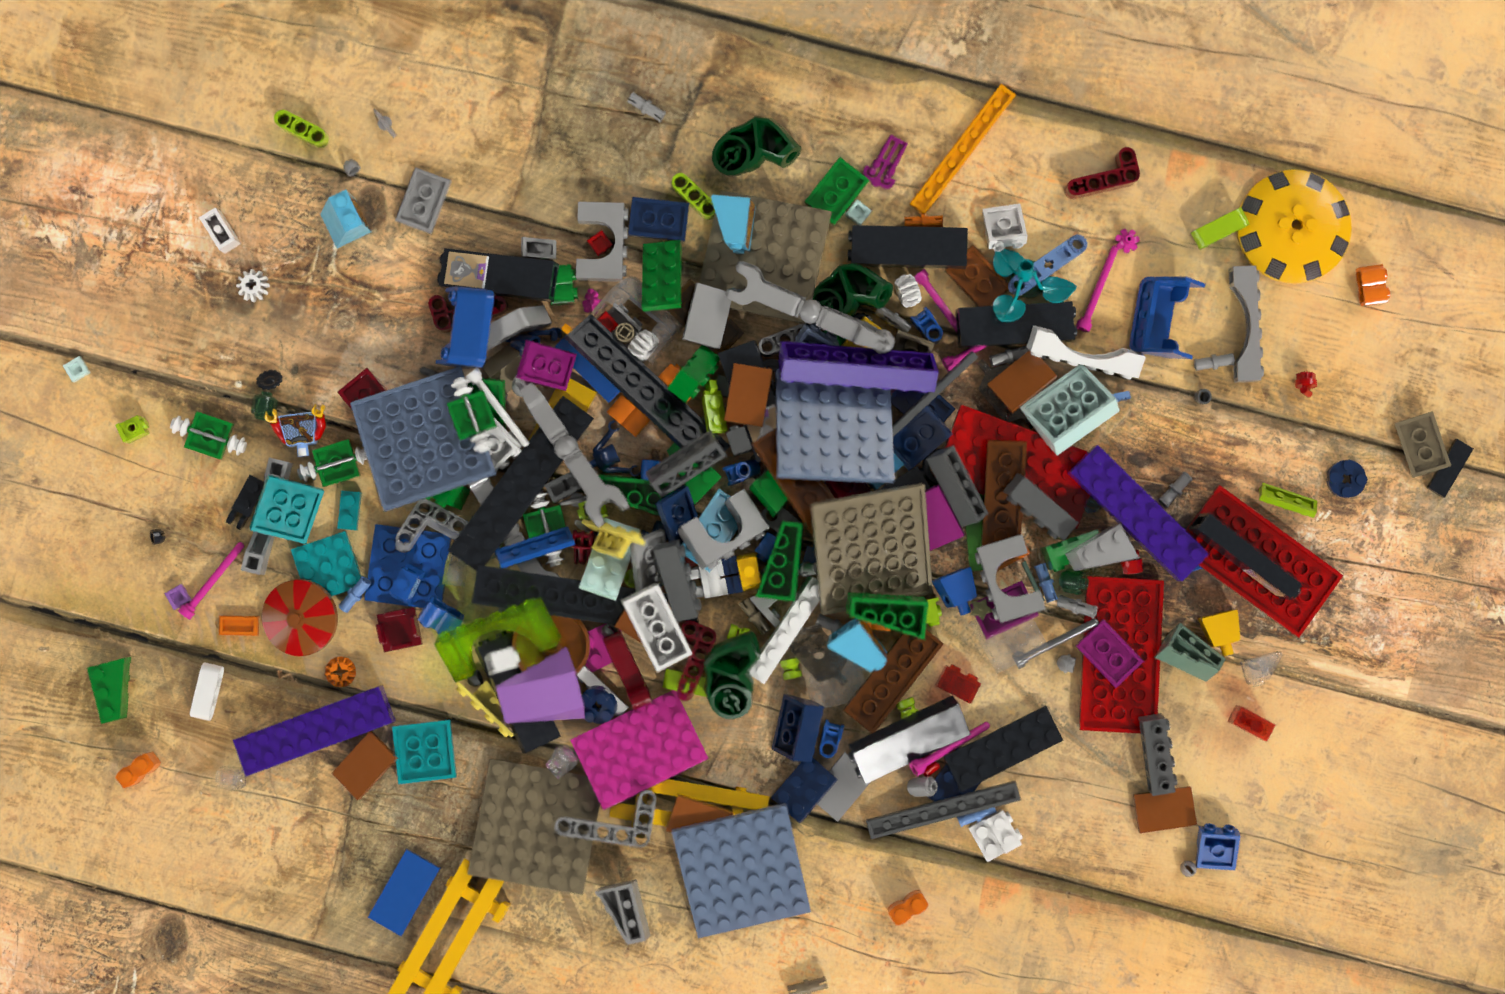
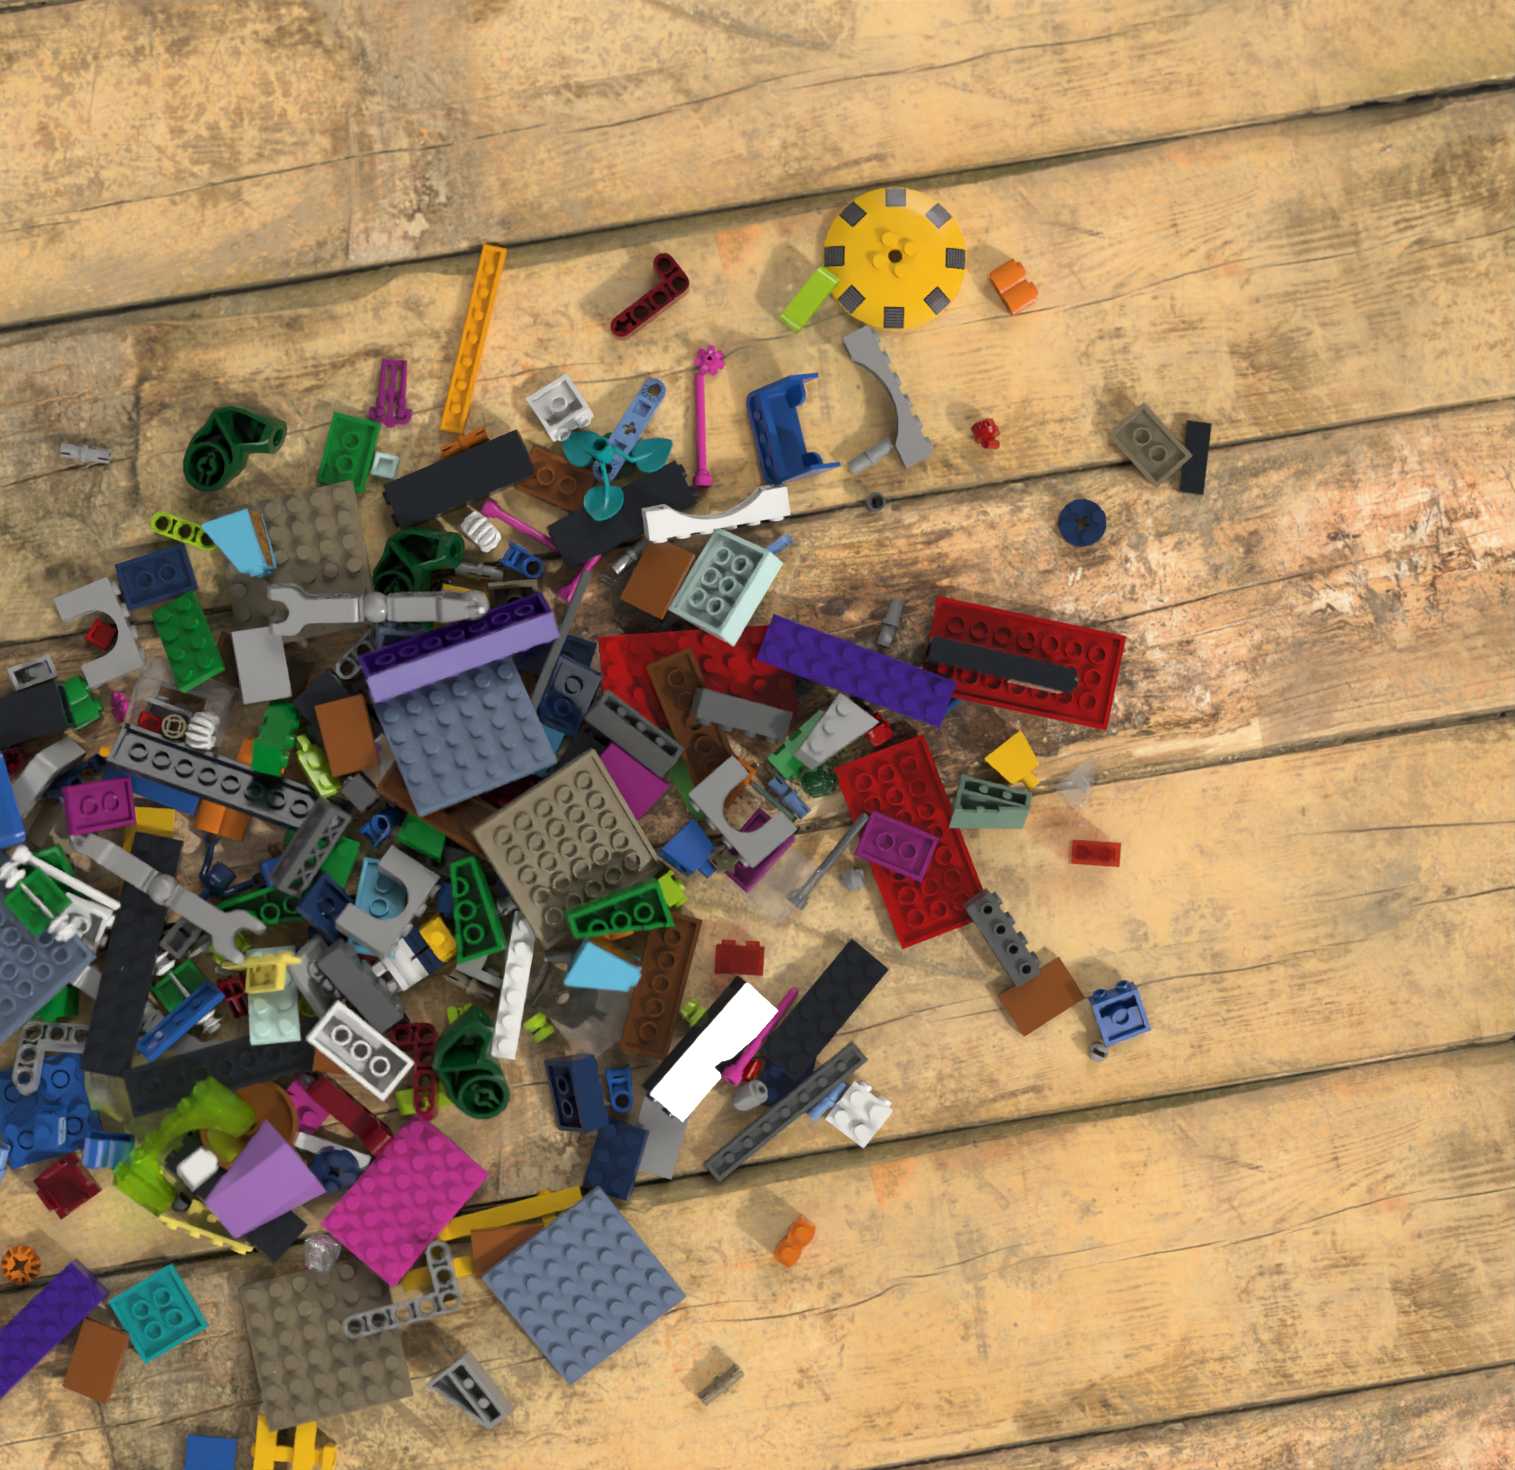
camera: 25 degrees left, 0 degrees up
light grey pin [1057,595,1098,618] -> none
lime plate [1259,482,1317,518] -> none

